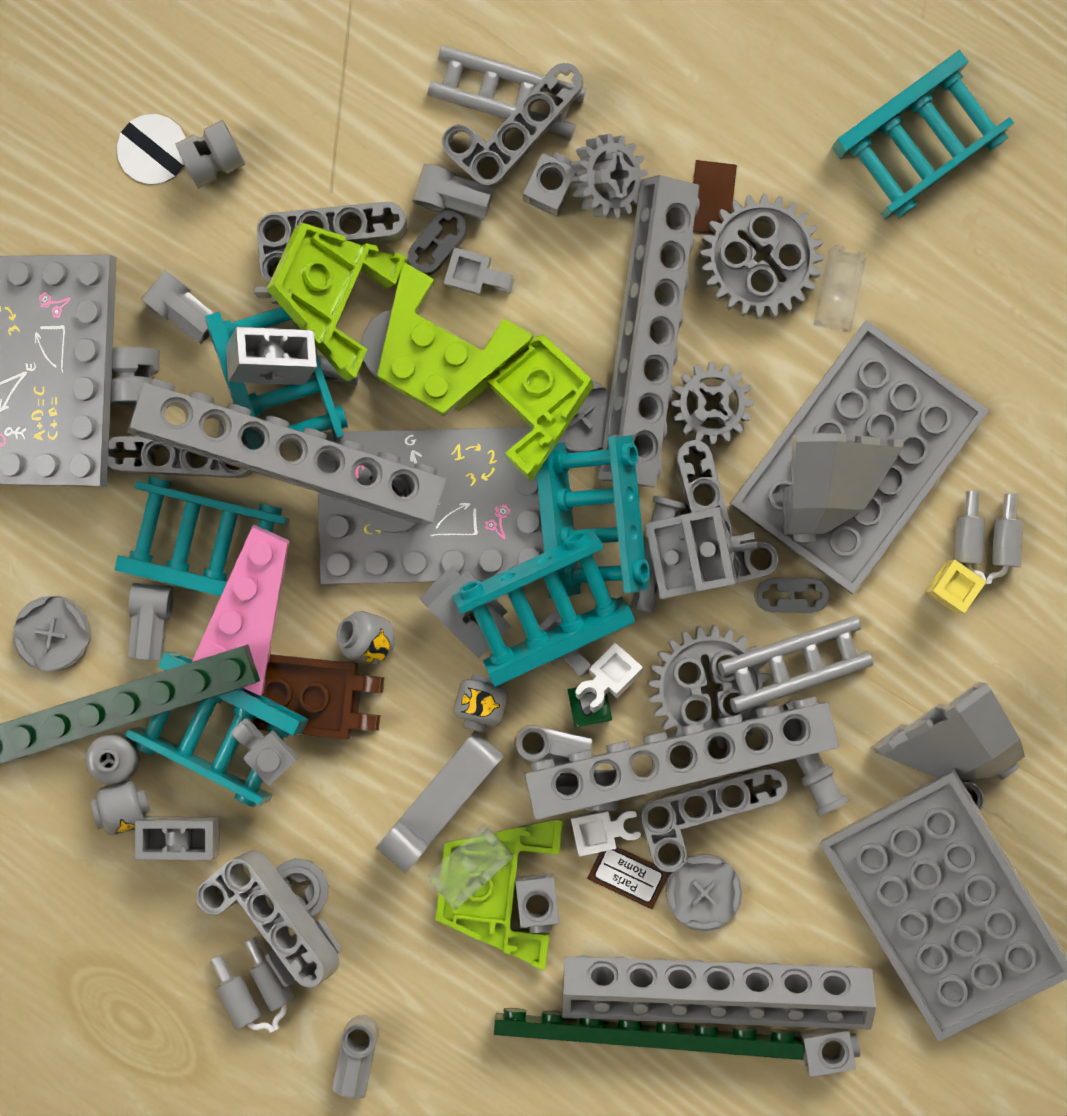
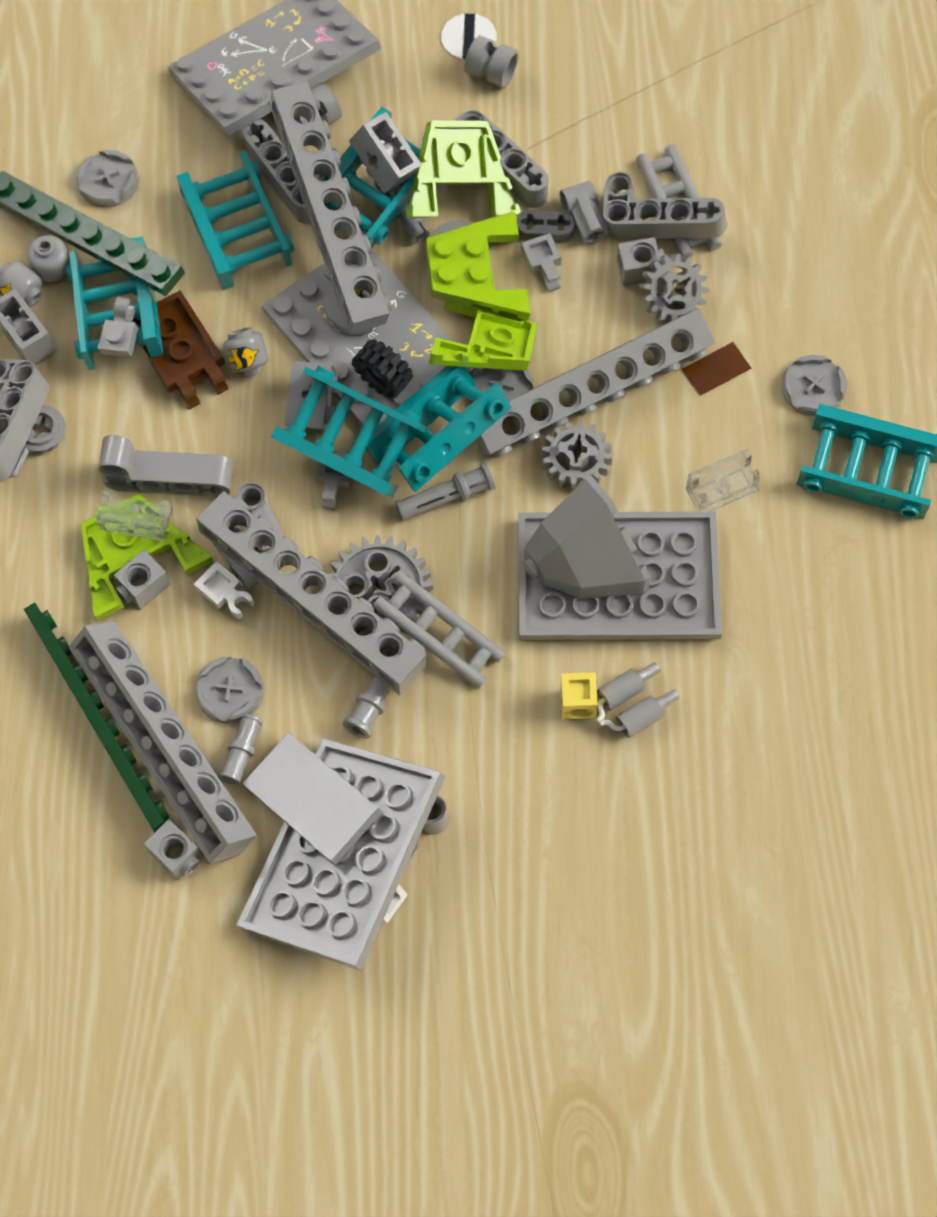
camera: 55 degrees right, 20 degrees down
light grey piece [128,583,173,660] -> none
light grey piece [141,270,213,344] -> none
bright pink wing [192,524,290,696] -> none
light grey head [454,674,508,732] -> none
dark green slope [567,687,612,727] -> none
white plate [575,643,643,713] -> none
sticker [587,846,670,909] -> none
light grey beam [640,766,787,872] -> none
light grey plate [645,507,757,599] -> none
light grey beam [675,440,779,583] -> none
light grey gear [699,193,824,319] -> none
dark grey beam [755,578,829,613] -> none
light grey brick [871,682,1025,781] -> none
none -> light grey pin [219,714,263,785]
none -> tile [242,732,383,865]
none -> black tyre [352,339,413,399]
none -> light grey tile [782,355,847,416]

